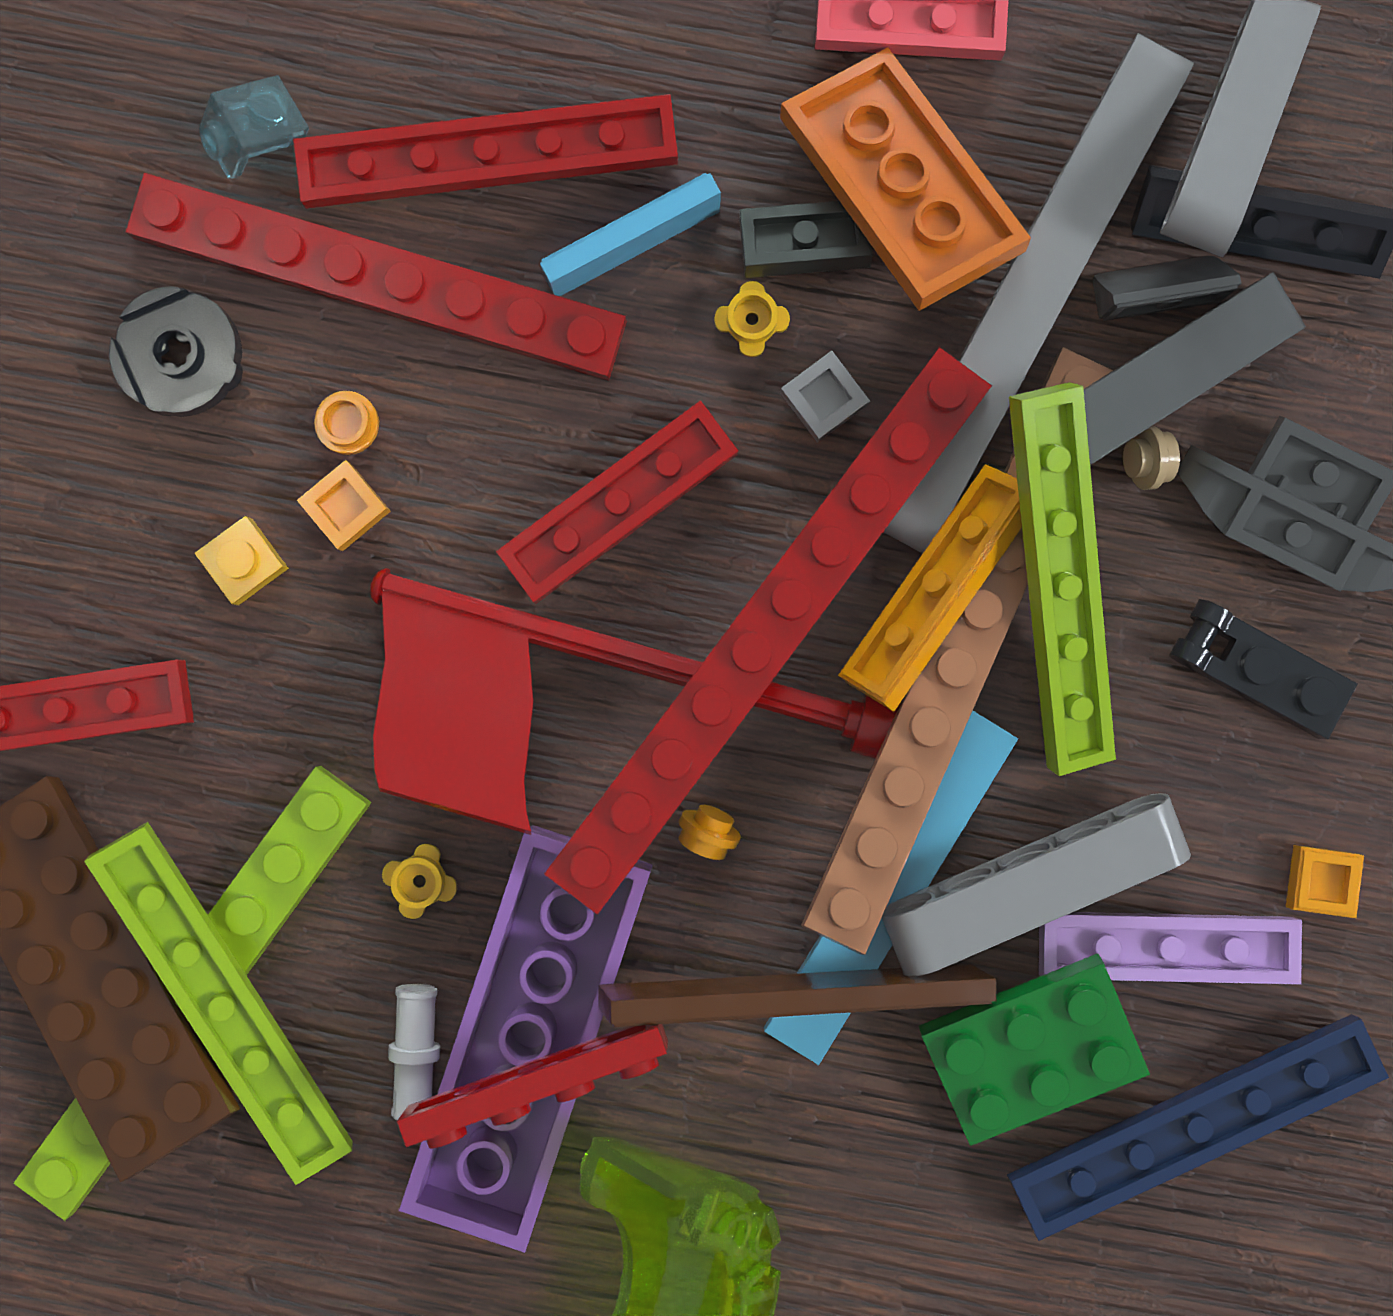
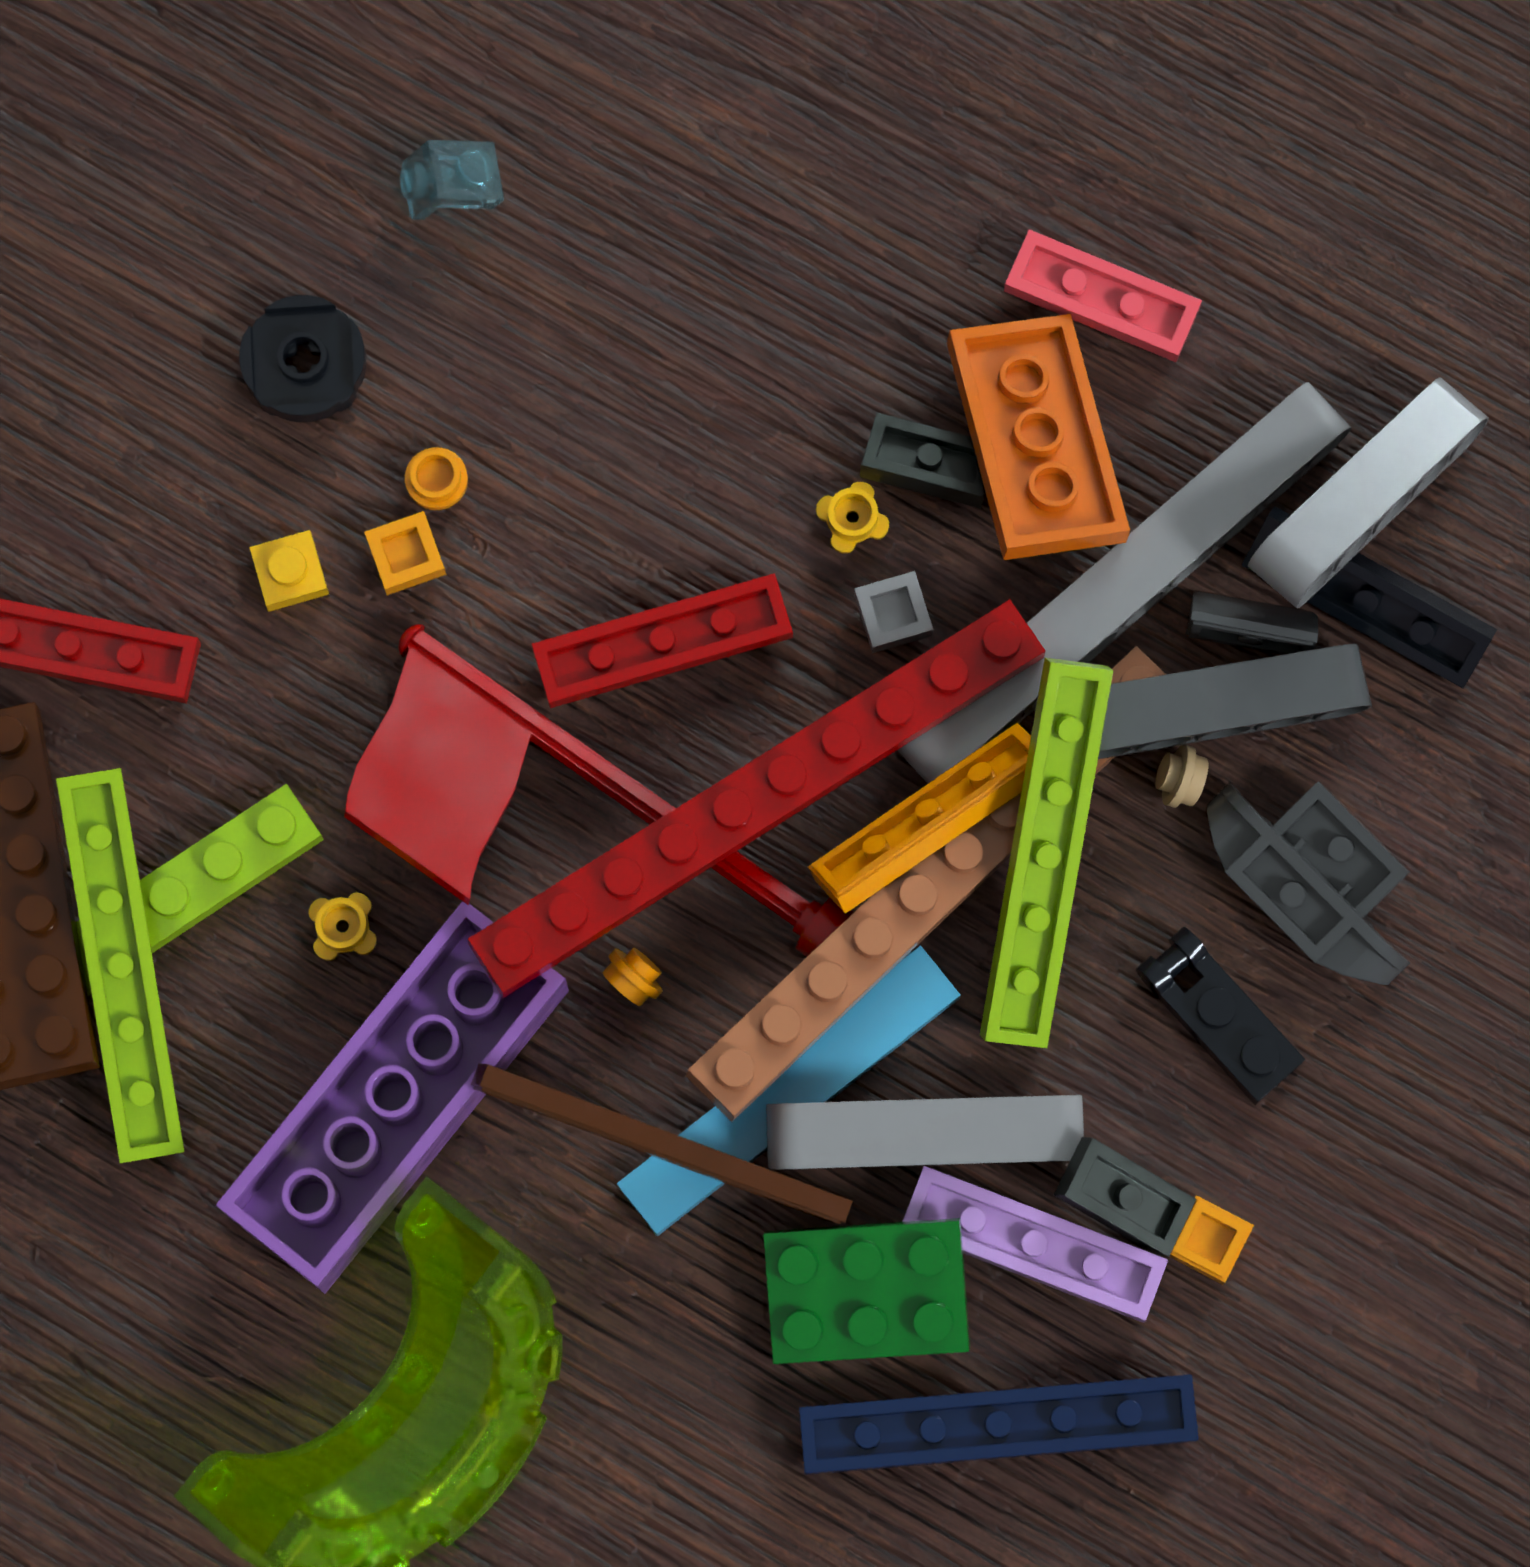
camera: 20 degrees right, 10 degrees down
red plate [126,173,627,381] -> none
red plate [293,94,678,209] -> none
white pin [388,984,440,1120] -> none
red plate [397,1024,668,1149] -> none
medium azure tile [540,173,721,296] -> none
none -> pearl dark grey plate [1054,1137,1196,1257]

